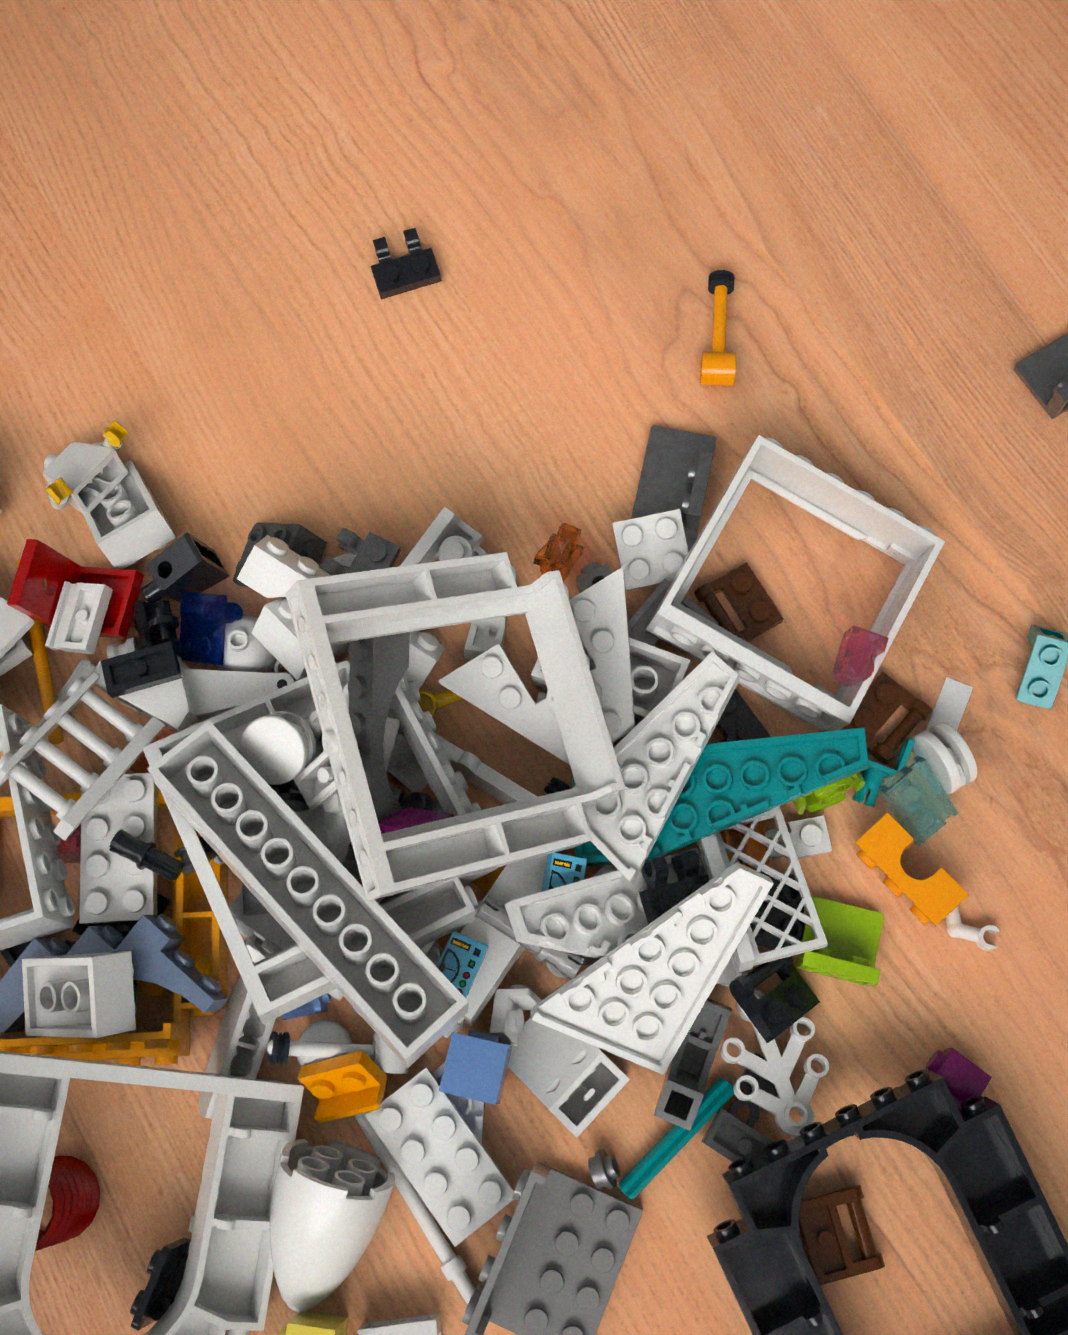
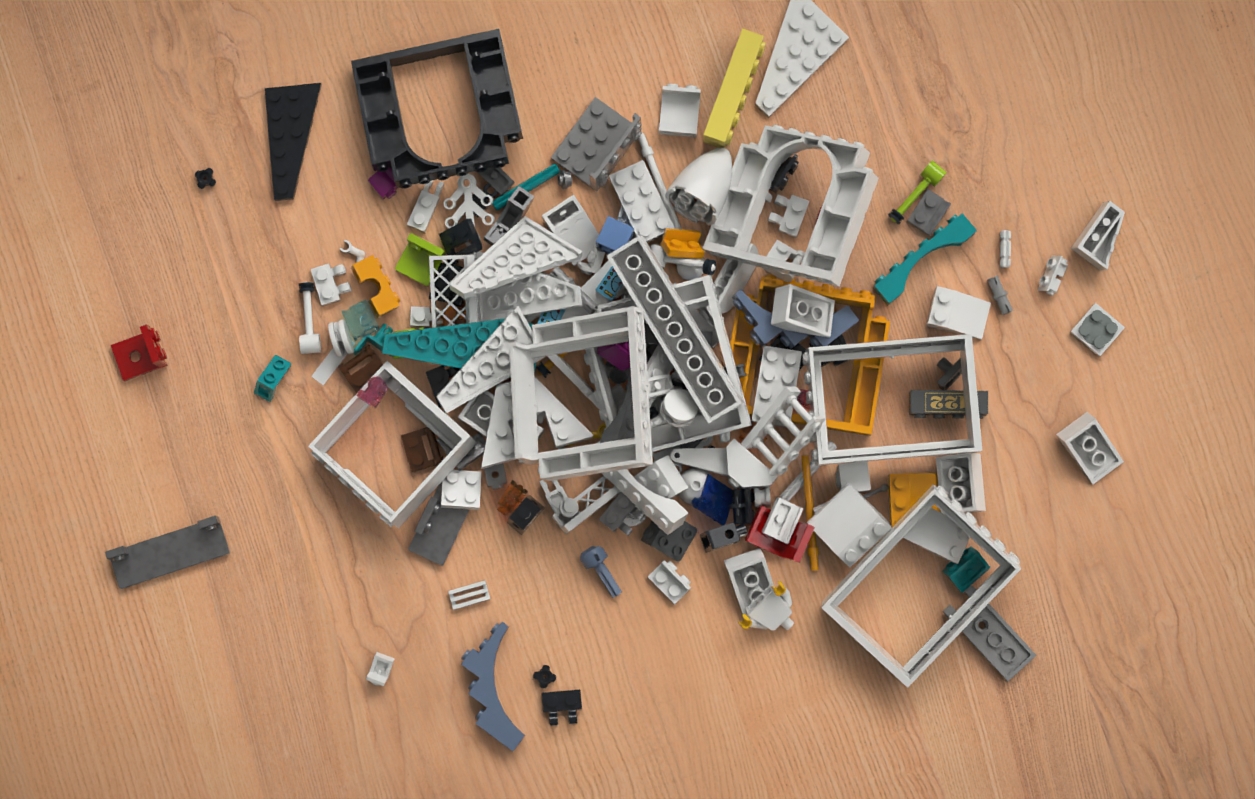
camera: 170 degrees left, 10 degrees up
black plate [101,641,183,698] -> none
black axle [109,829,184,881] -> none
black plate [639,850,710,924] -> none
light orange piece [700,270,736,387] -> none
reddish brown plate [799,1185,885,1285] -> none
none -> white piece [299,282,321,354]
none -> white plate [311,263,352,306]
none -> white bracket [366,652,395,686]
none -> white hinge [407,180,444,233]
none -> white tile [448,580,491,610]
none -> sand blue arch [461,622,525,751]
none -> black torso [507,495,545,535]
none -> black plate [533,665,556,688]
none -> sand blue piece [581,546,622,598]
none -> white bracket [648,560,691,604]
none -> white plate [761,240,805,282]
none -> white plate [768,195,809,237]

